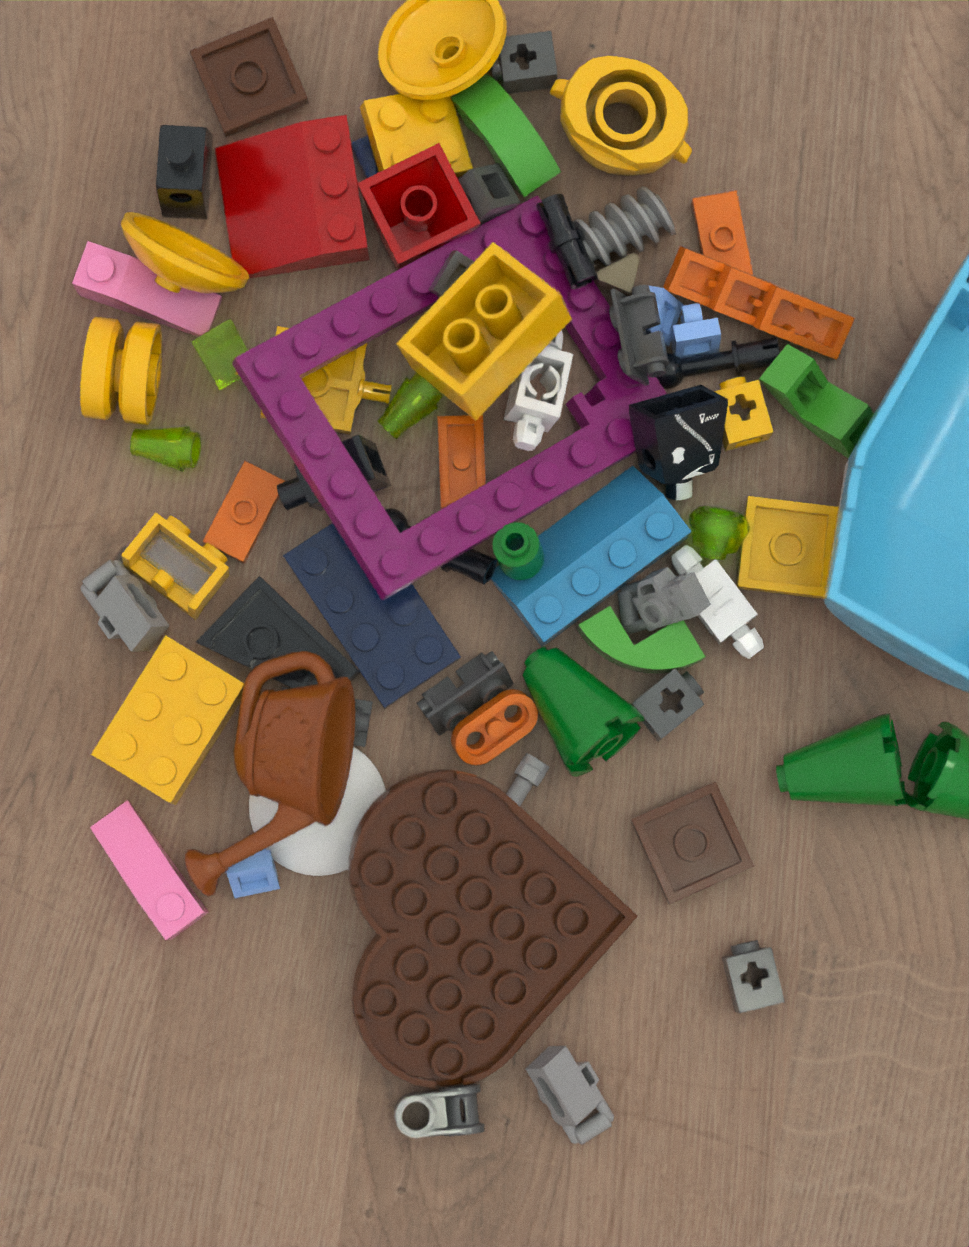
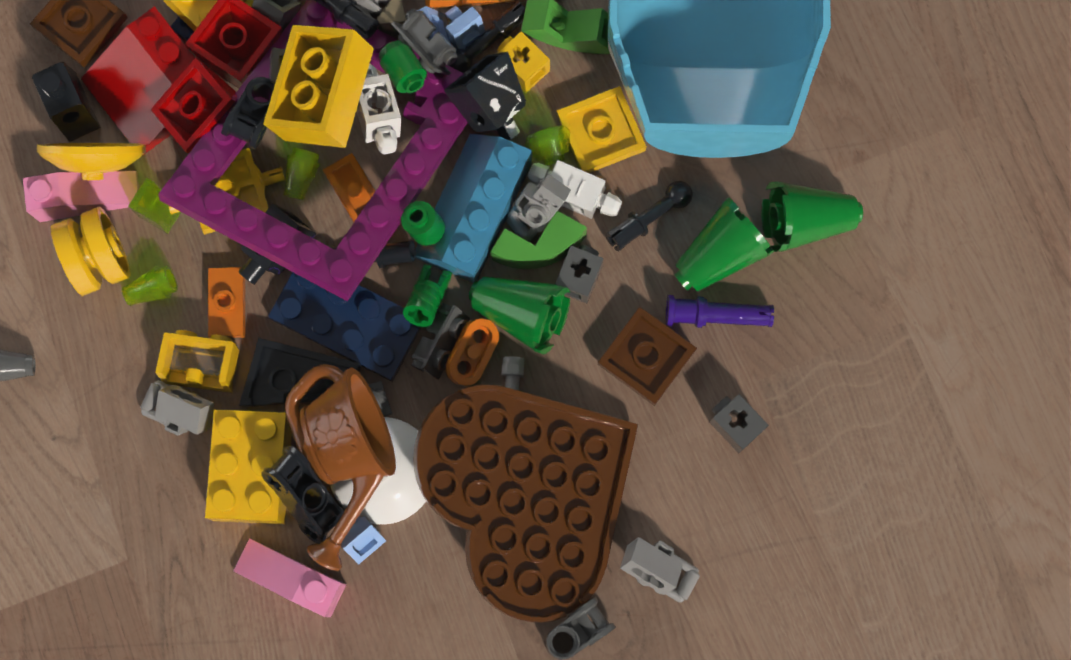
camera: 20 degrees left, 5 degrees down
none -> red slope [150,58,237,153]
none -> black piece [221,77,275,150]
none -> black piece [261,446,344,543]
none -> green brick [379,40,427,93]
none -> green hinge [403,264,452,327]
none -> black pin [605,181,693,252]
none -> dark purple pin [665,295,774,328]

